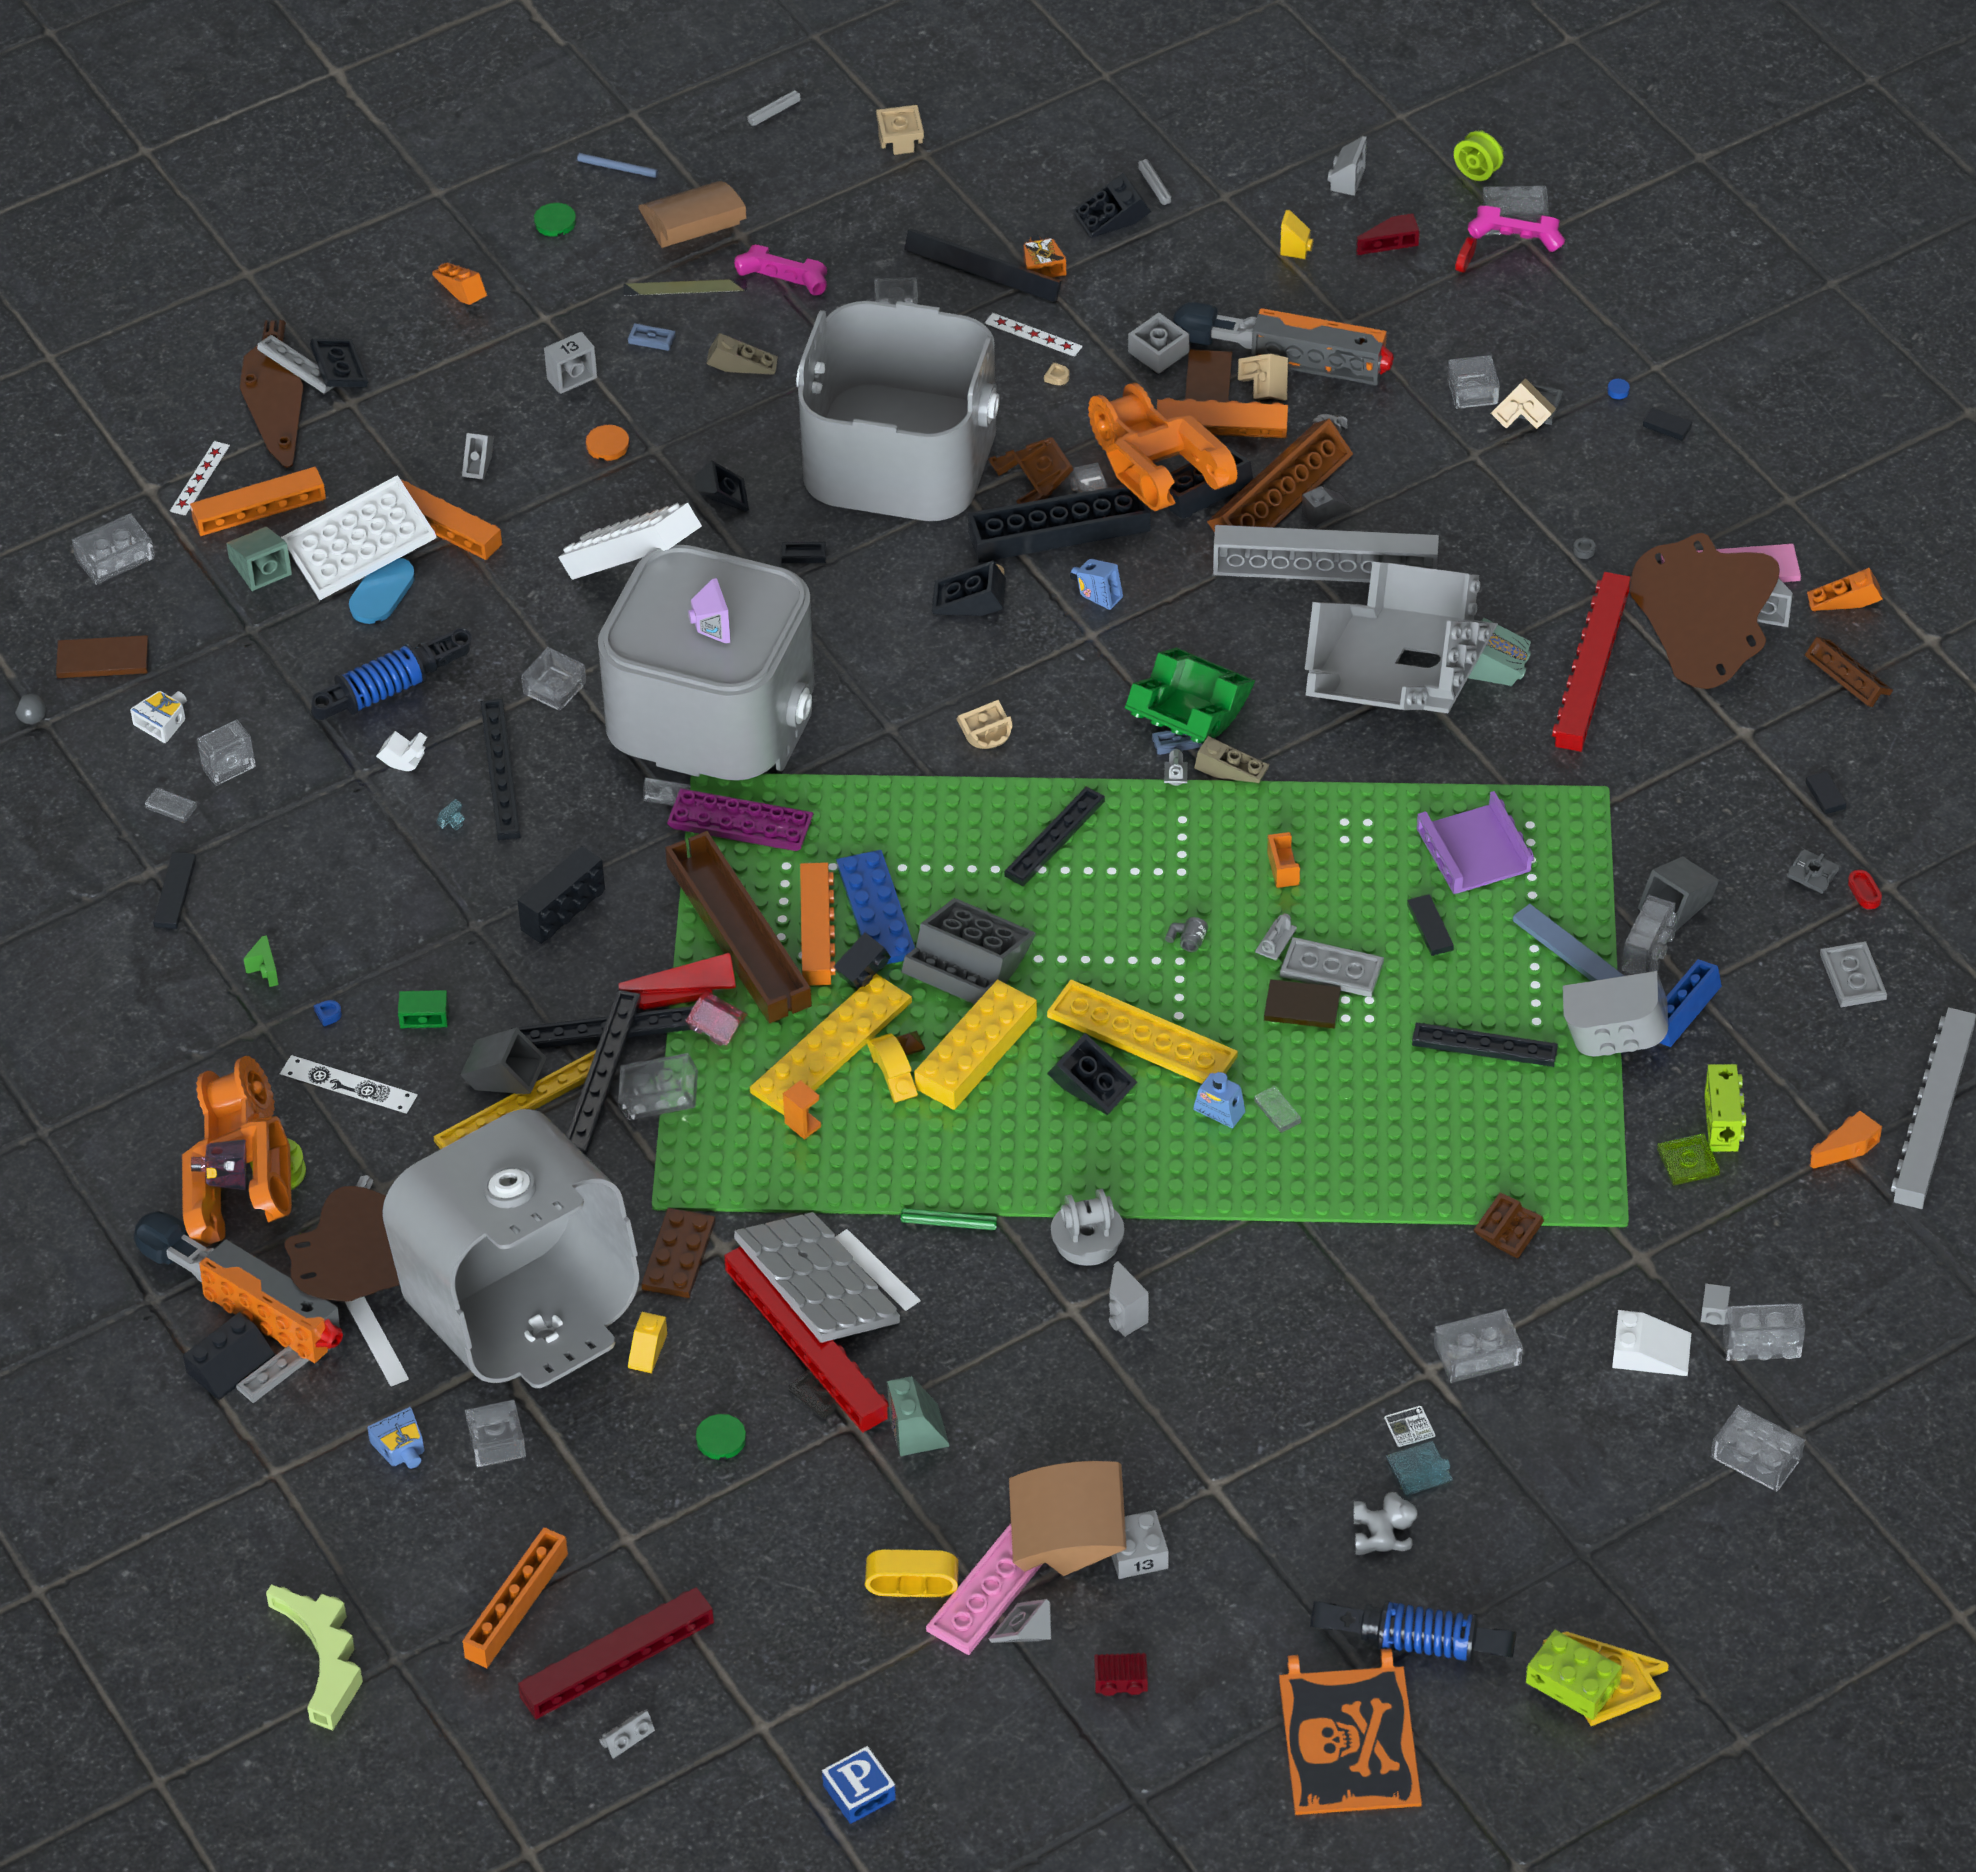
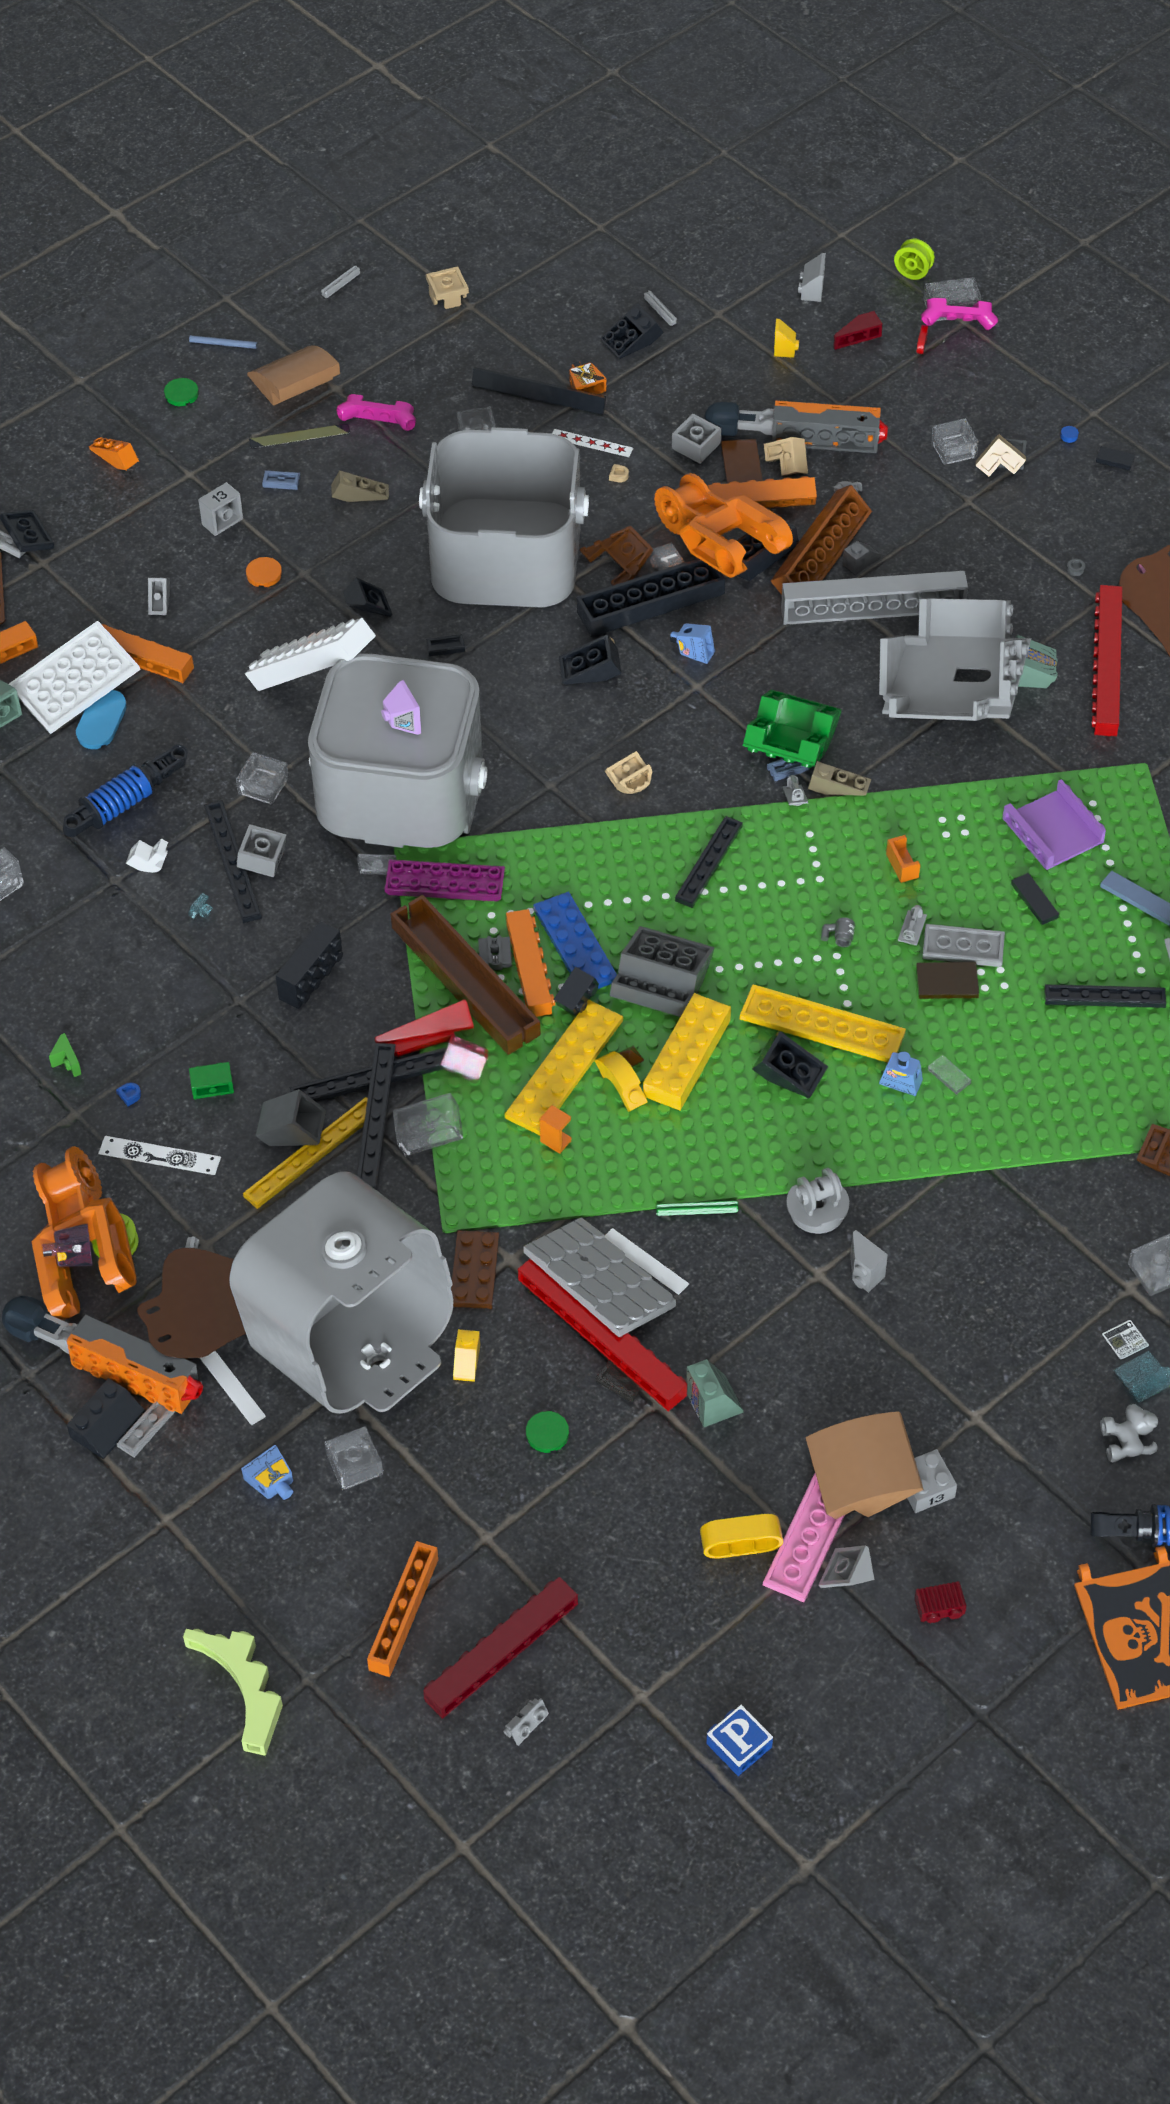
camera: 10 degrees left, 5 degrees up
none -> light grey brick [237,824,286,877]
none -> dark grey piece [478,935,512,971]

